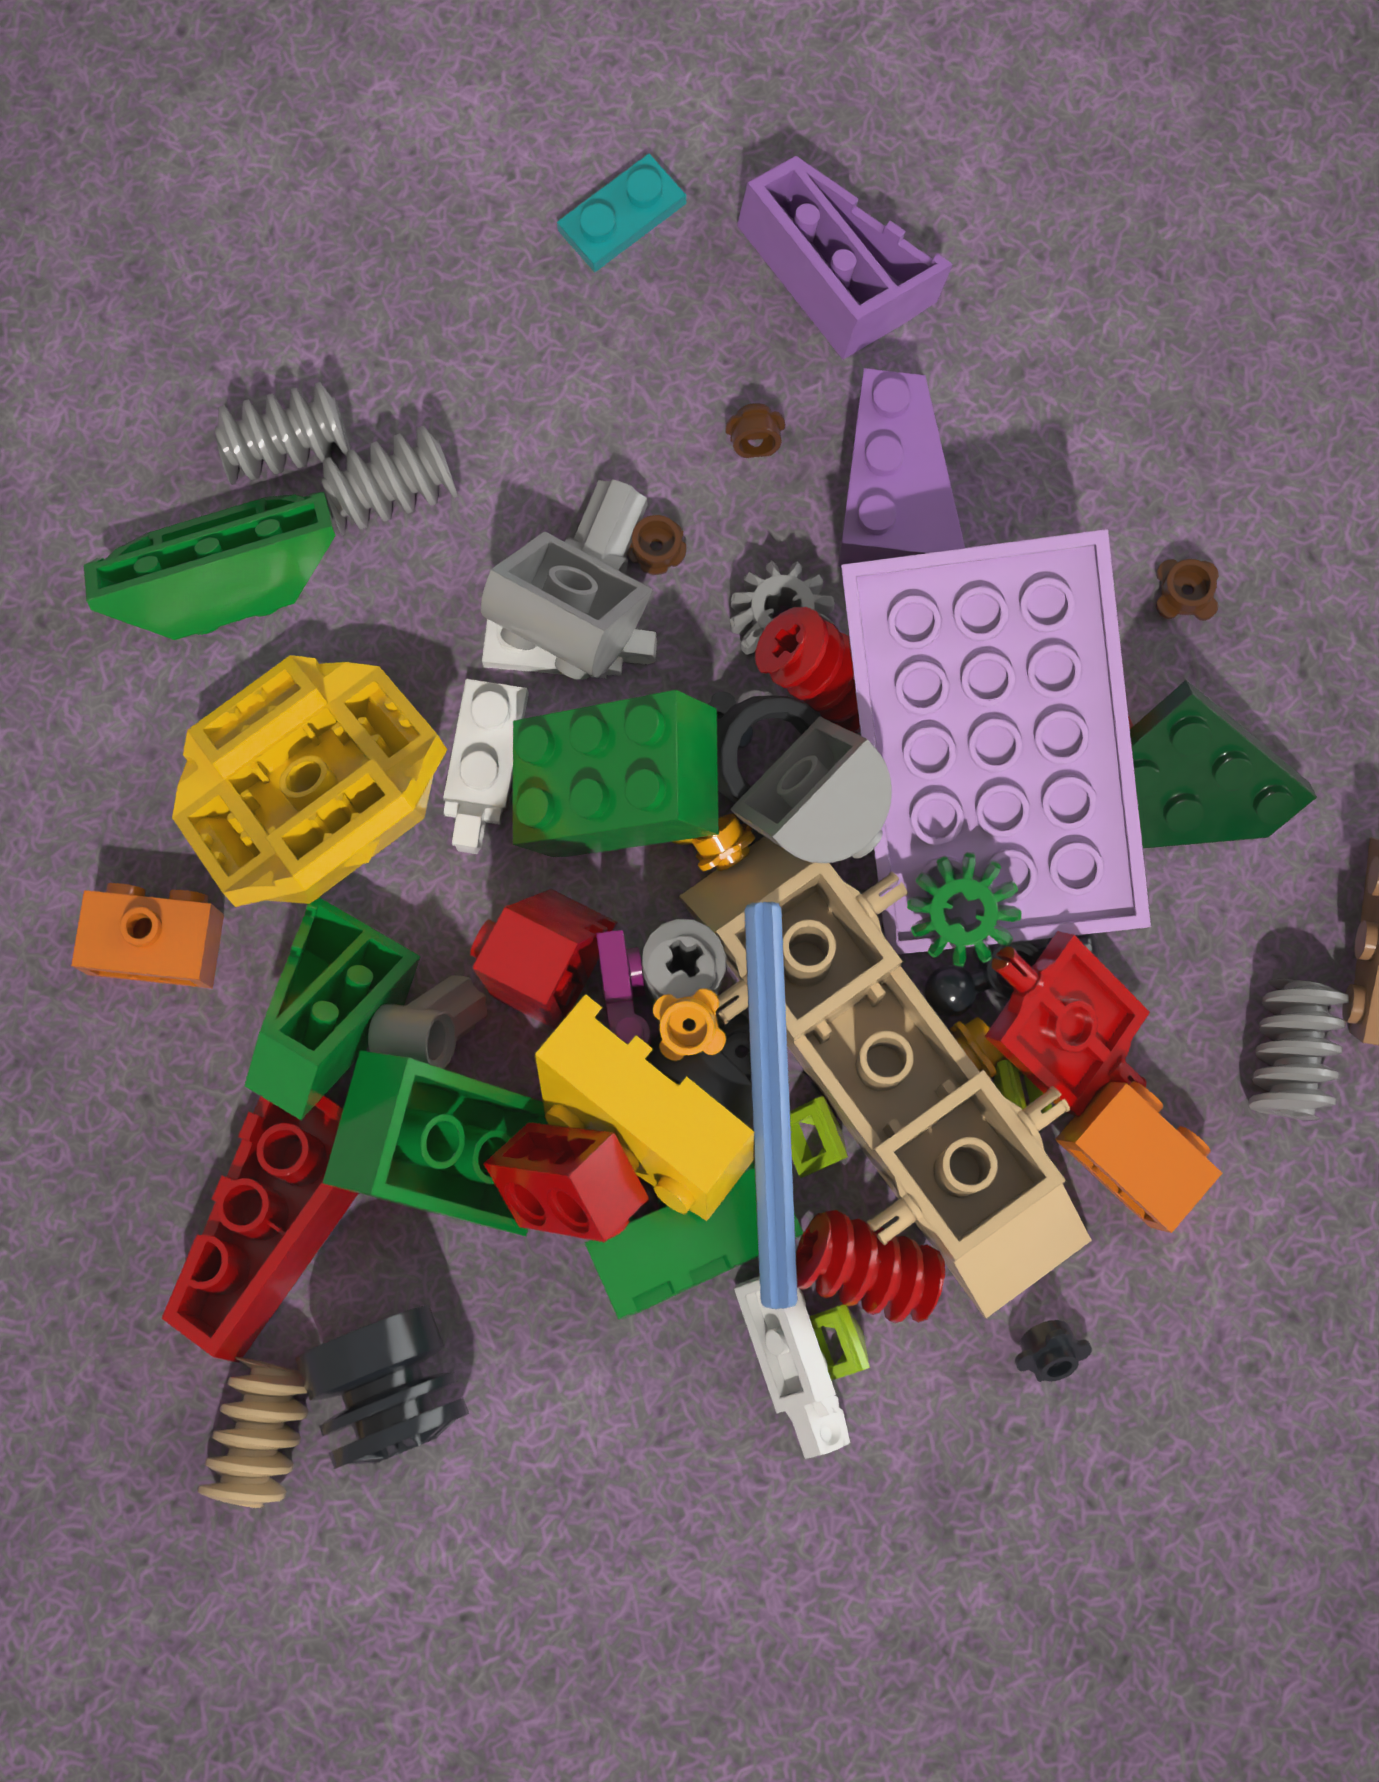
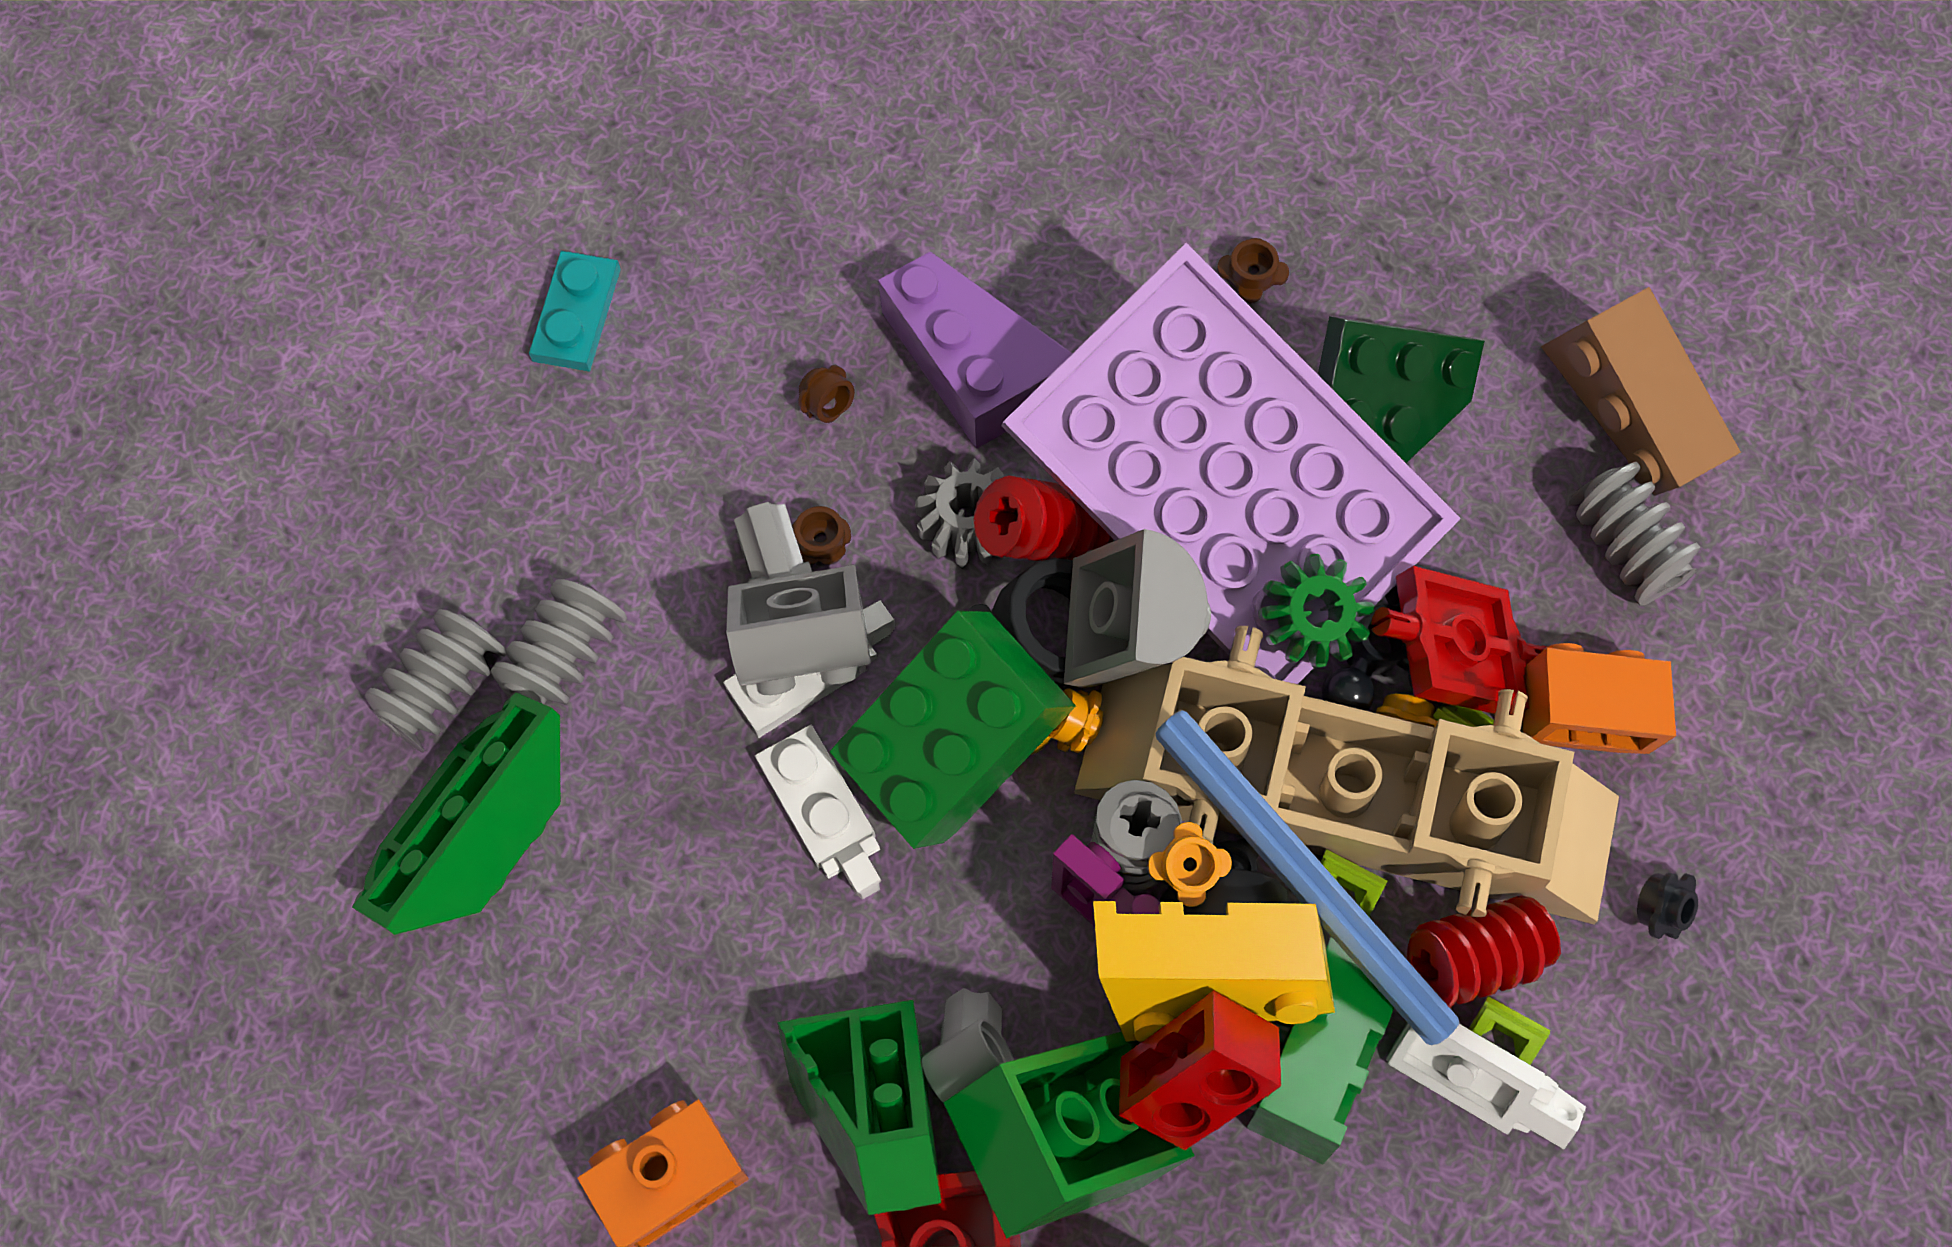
camera: 40 degrees left, 10 degrees down
yellow piece [172,655,447,907] -> none
red wedge [470,889,618,1030] -> none
medium lavender wedge [737,156,953,360] -> none

